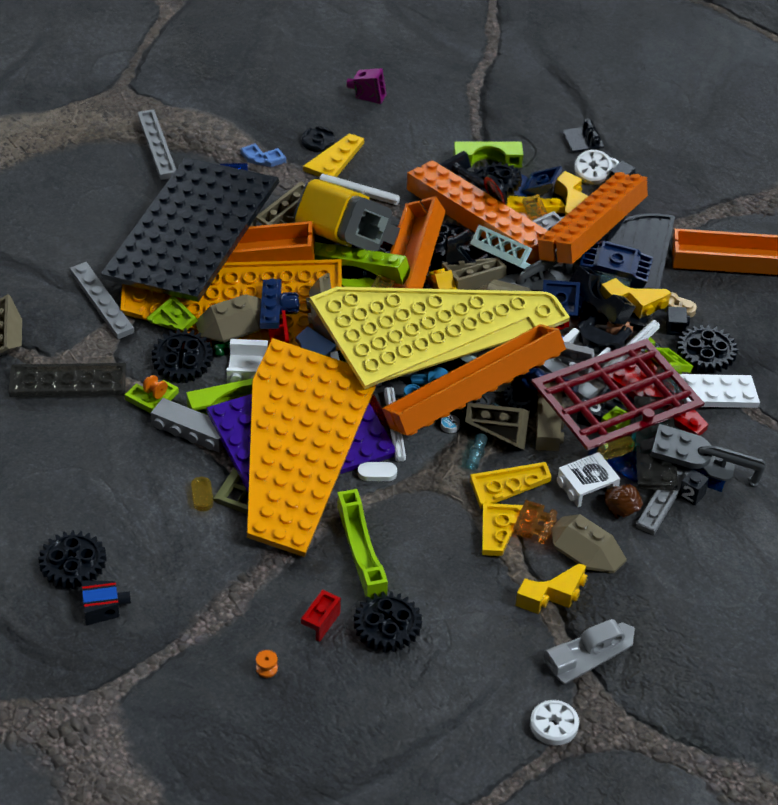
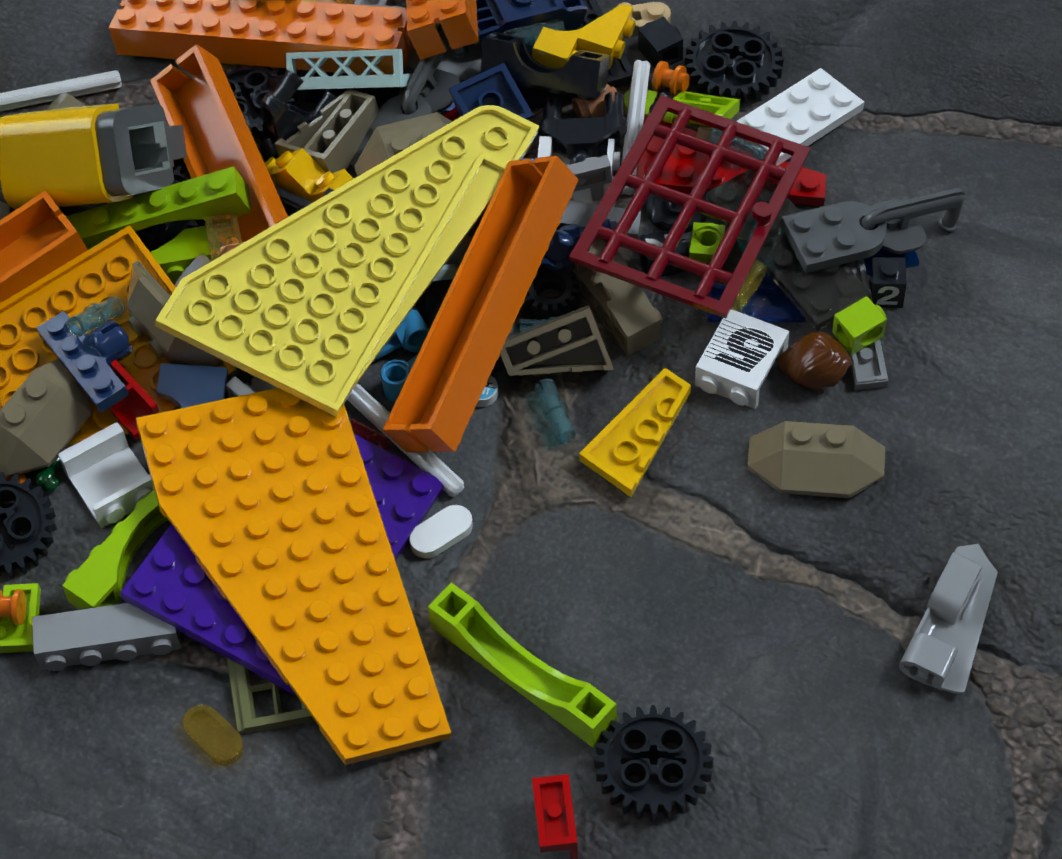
camera: 30 degrees left, 10 degrees up
yellow wing [482,503,523,556] -> none
clear orange plate [513,500,557,544] -> none
yellow arch [515,564,588,614] -> none
white wheel [530,700,579,745] -> none
none -> clear light blue pin [67,296,124,337]
none -> orange wheel [652,61,690,96]
none -> lime brick [832,296,887,355]

